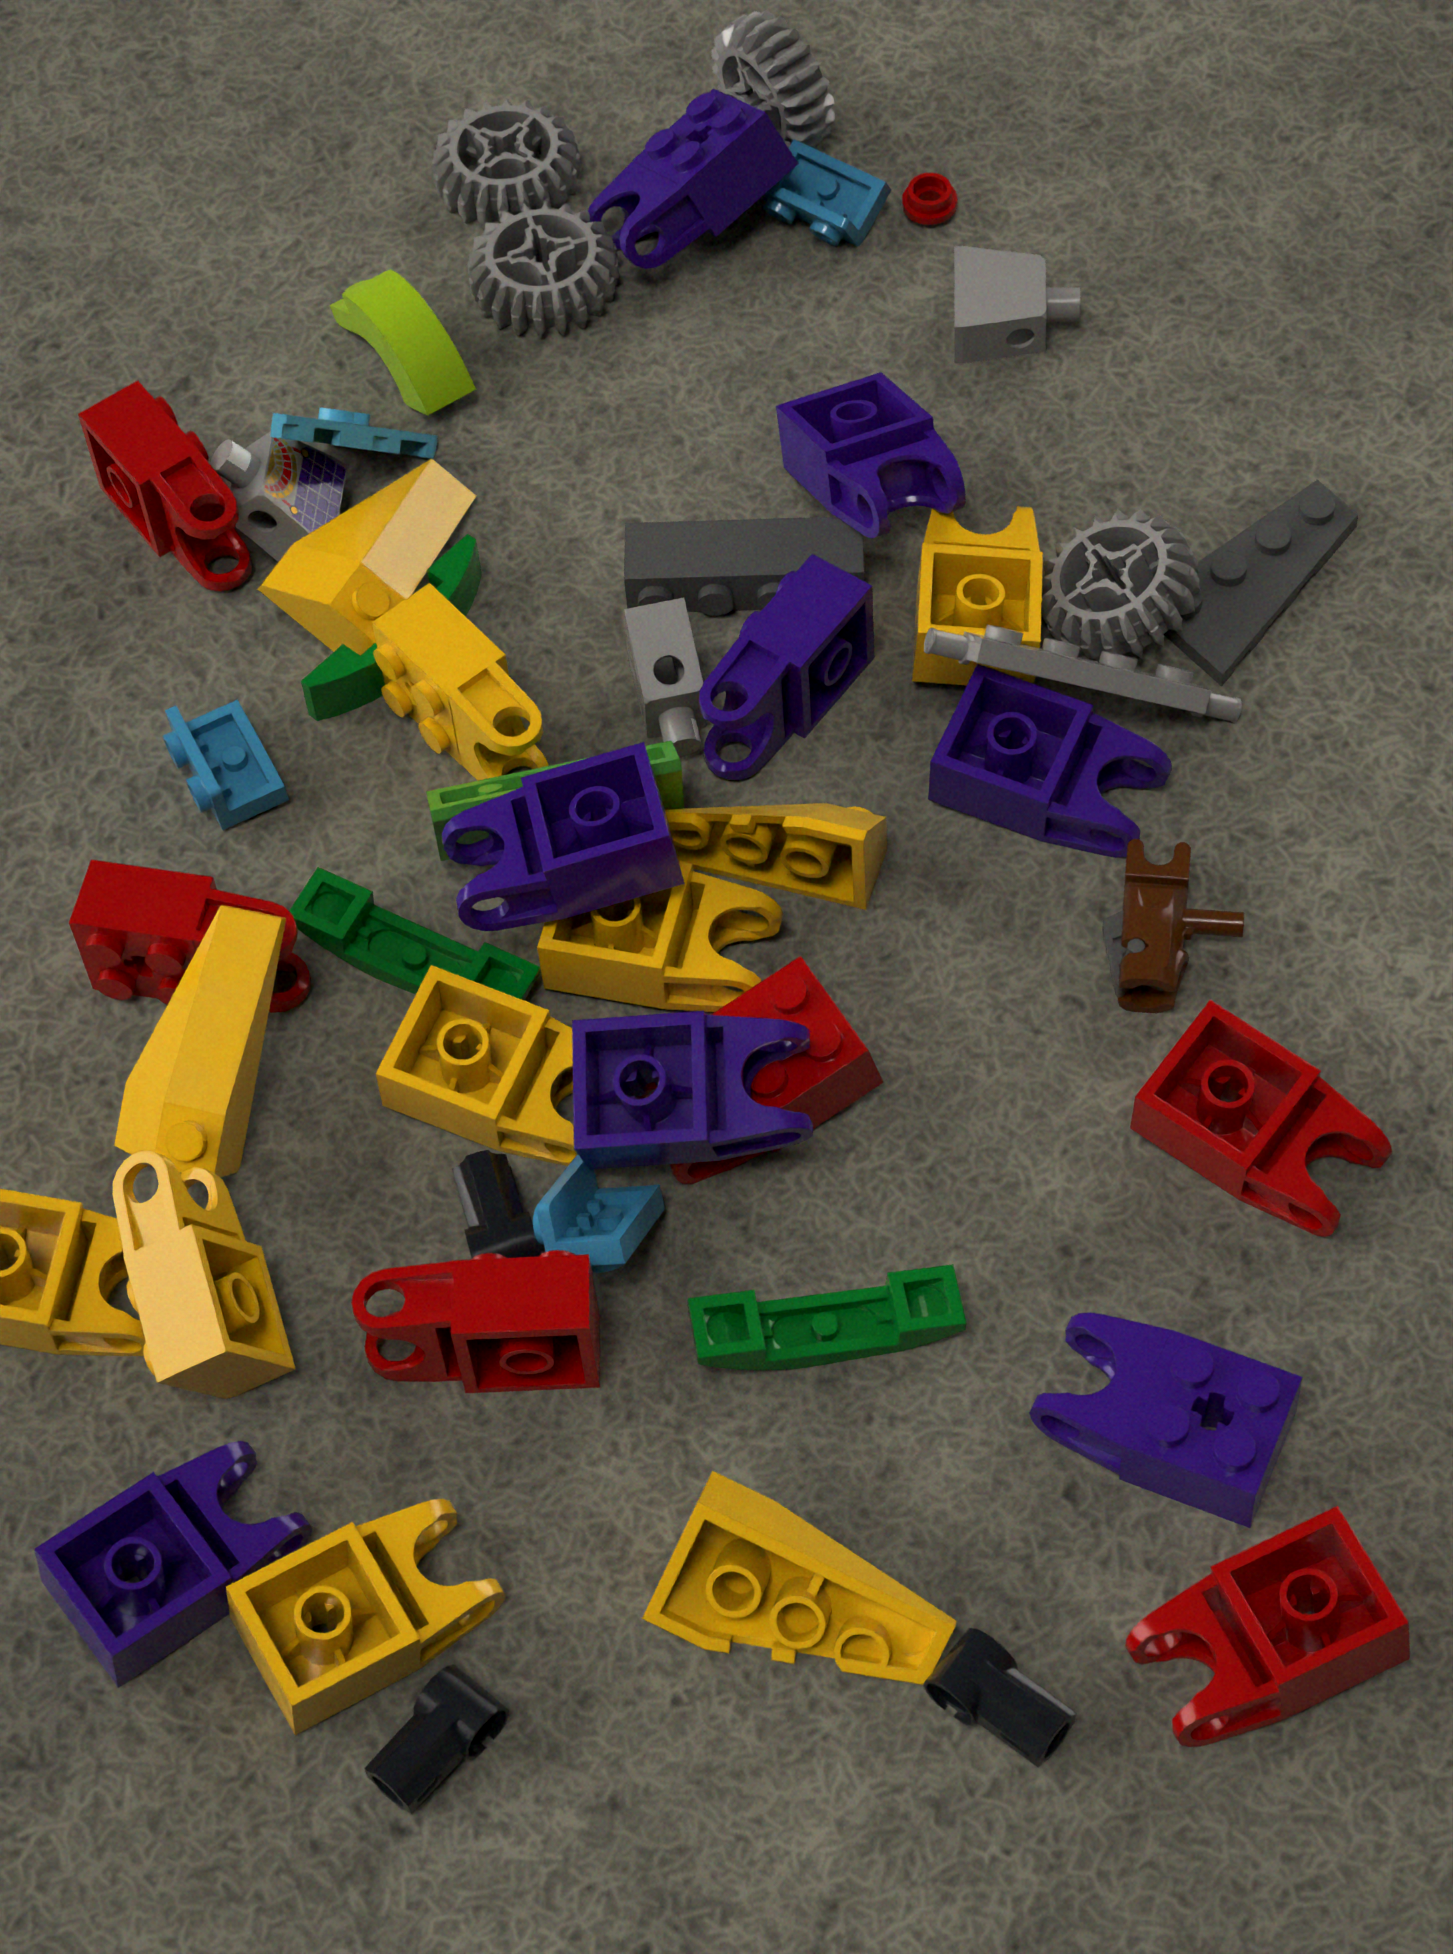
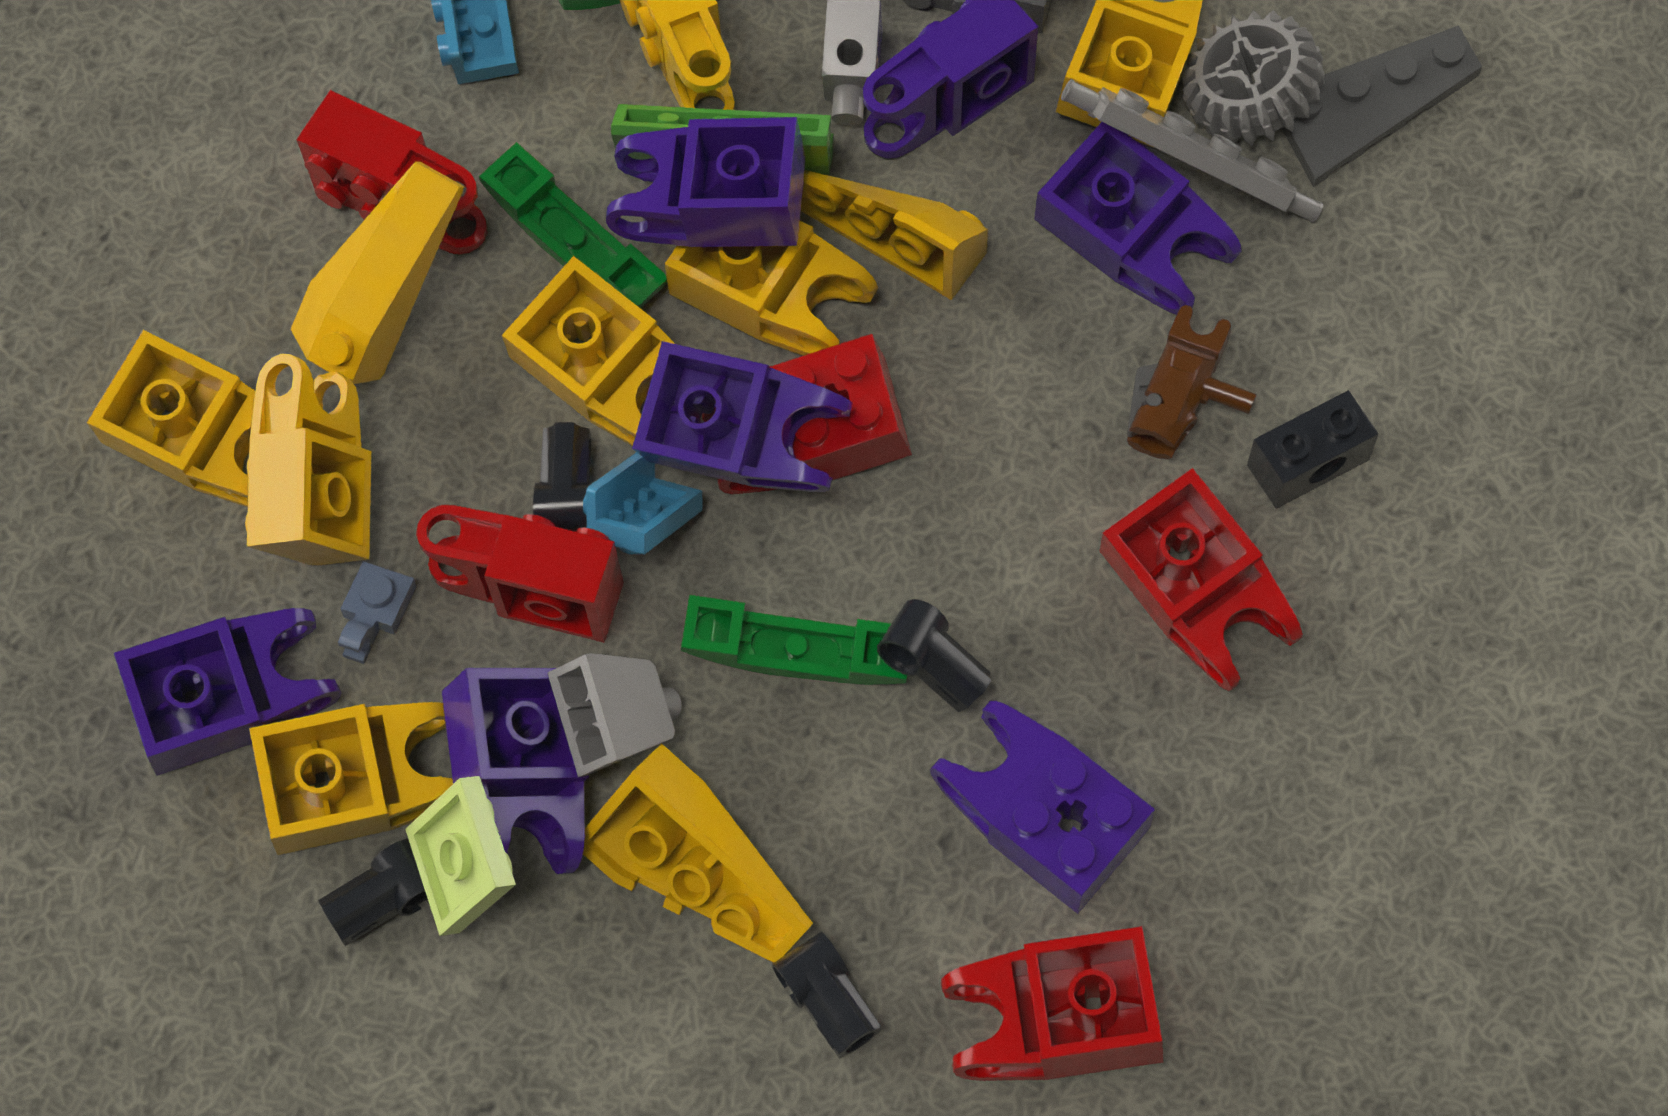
camera: 15 degrees right, 10 degrees up
none -> sand blue plate [338,561,416,664]
none -> yellowish green plate [405,776,516,936]
none -> dark purple brick [441,668,589,874]
none -> light grey torso [548,653,682,777]
none -> black piece [877,599,991,712]
none -> black brick [1247,390,1379,509]

